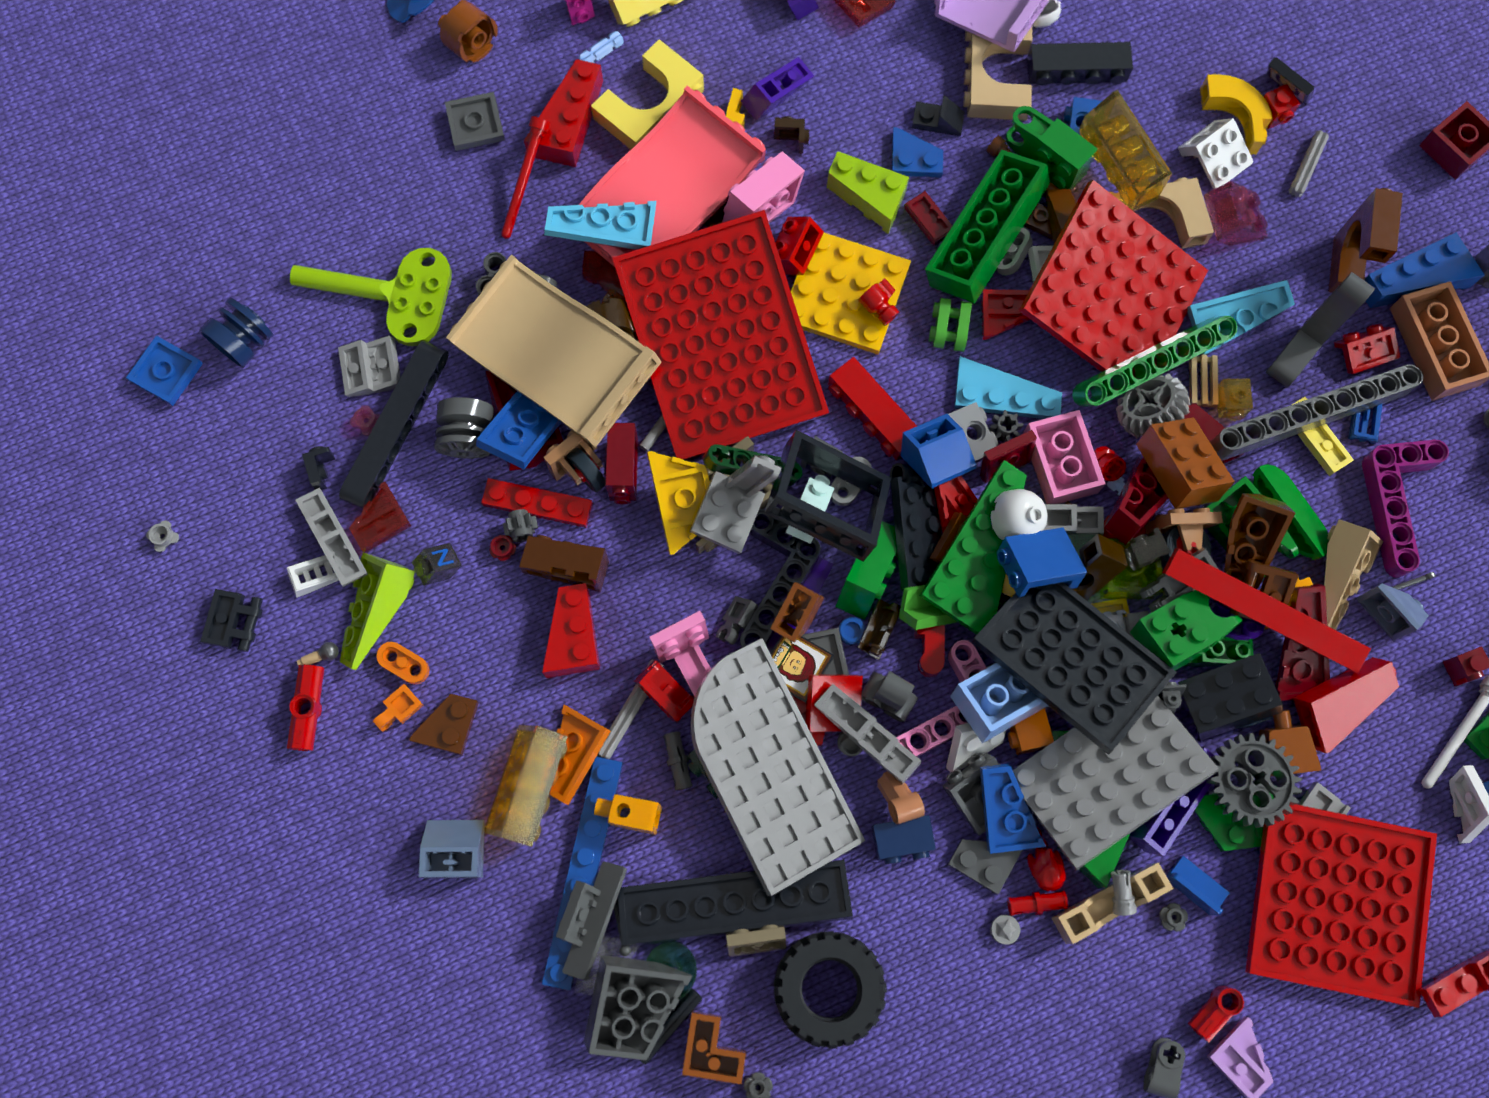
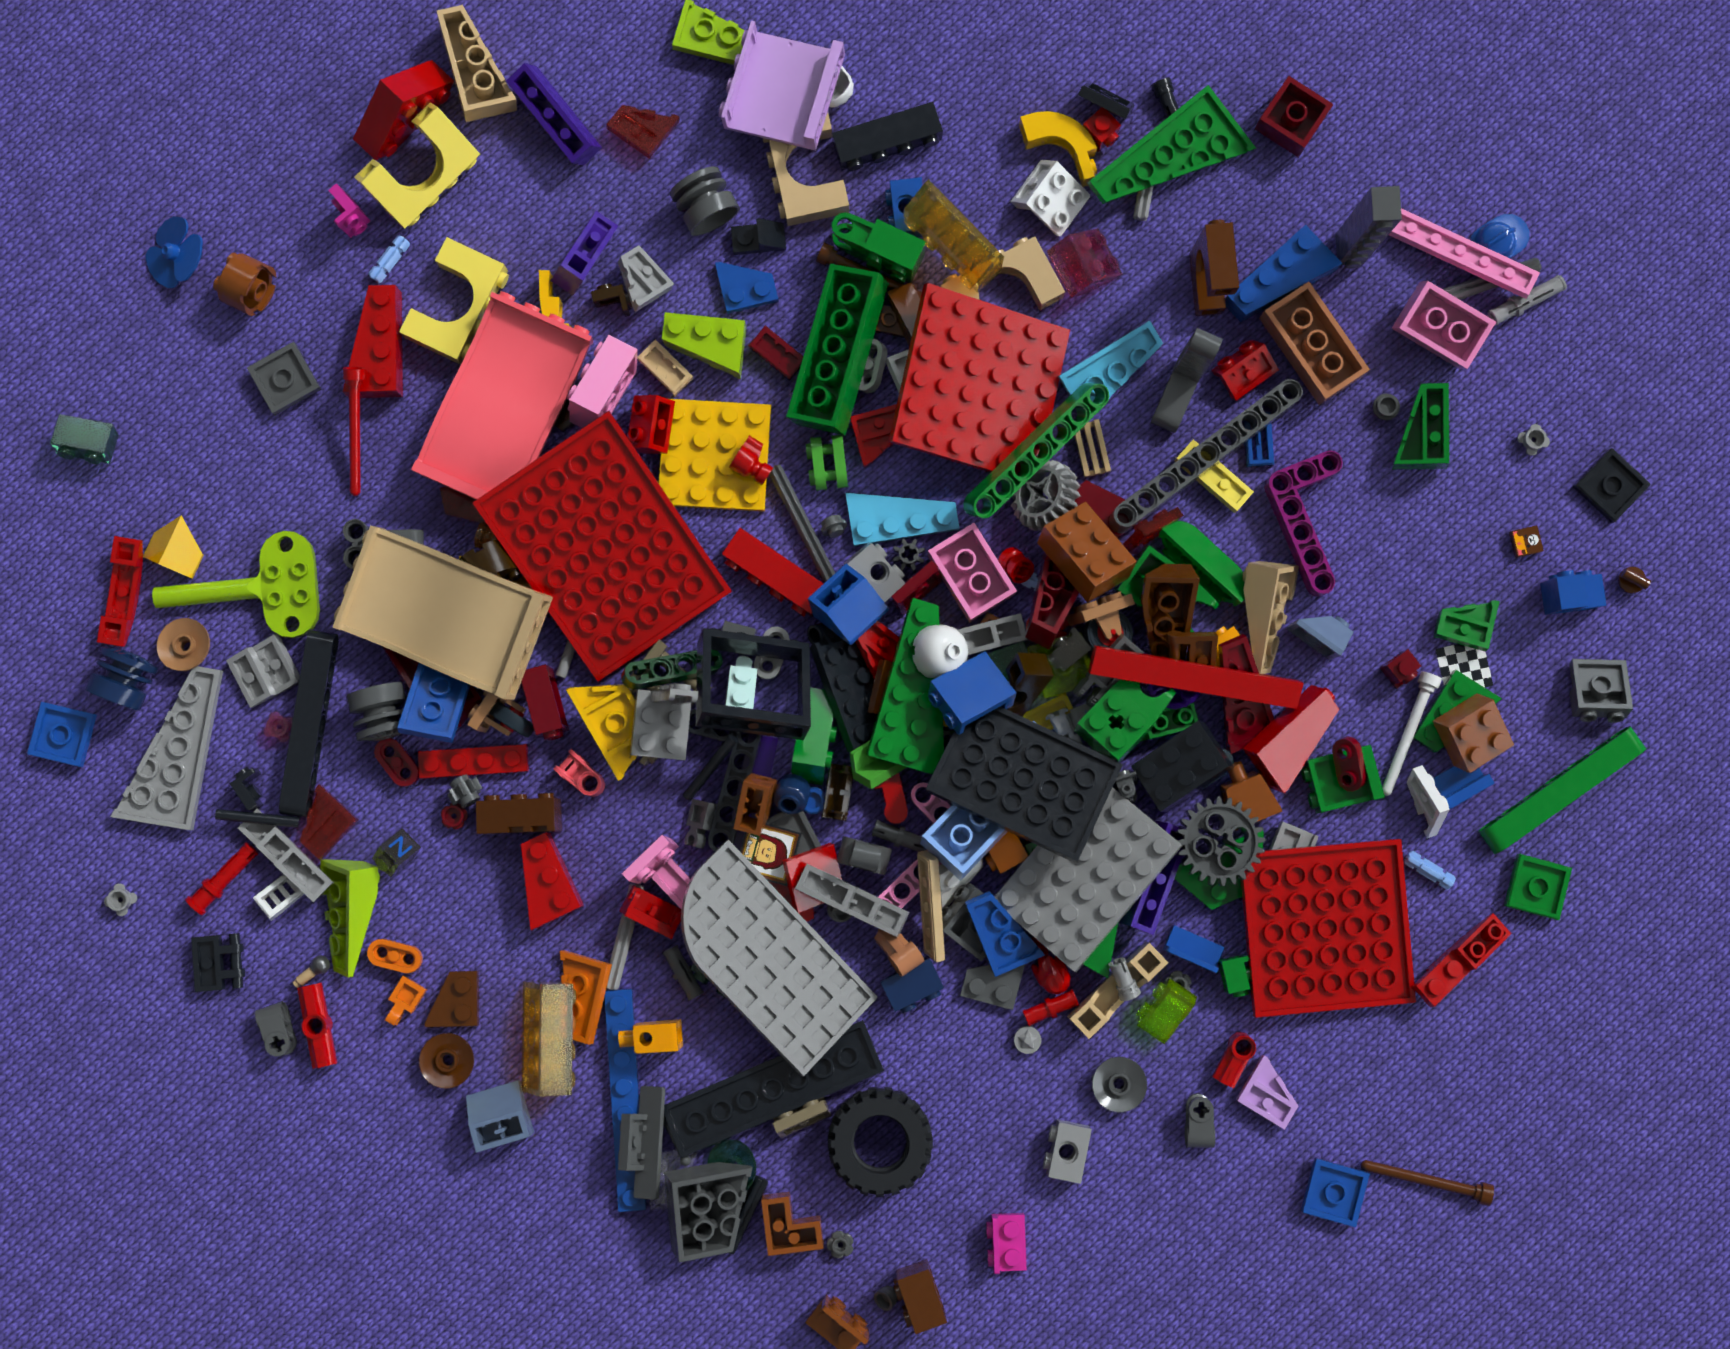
camera: 15 degrees left, 10 degrees up
medium azure wing [544,201,657,250] -> none
clear yellow brick [1217,379,1253,421] -> none
dark grey hinge [1392,572,1436,590] -> none
none -> brick [50,414,119,464]
none -> red slope [97,536,143,647]
none -> light grey wing [110,666,223,830]
none -> yellow slope [143,515,204,579]
none -> medium nougat dish [157,618,210,671]
none -> red pin [185,842,259,916]
none -> black bar [215,809,300,828]
none -> dark grey piece [255,1001,297,1057]
none -> dark red plate [374,738,419,787]
none -> reddish brown dish [419,1033,474,1089]
none -> coral piece [553,748,605,797]
none -> light grey wing [618,245,674,312]
none -> tan plate [637,339,693,396]
none -> dark grey wheel [670,166,740,236]
none -> black bar [683,735,738,801]
none -> dark grey axle [769,464,835,583]
none -> dark blue head [773,774,811,814]
none -> dark grey plate [821,515,847,538]
none -> dark grey pin [871,819,924,852]
none -> tan tile [917,850,945,963]
none -> light grey brick [1043,1119,1092,1184]
none -> green wing [1087,85,1256,204]
none -> dark grey dish [1092,1057,1147,1112]
none -> clear red wing [1122,507,1184,553]
none -> clear neon green brick [1136,978,1197,1044]
none -> black pin [1151,77,1179,119]
none -> green brick [1218,954,1250,997]
none -> green panel [1301,745,1385,814]
none -> dark red plate [1332,736,1367,792]
none -> light blue axle [1404,851,1456,890]

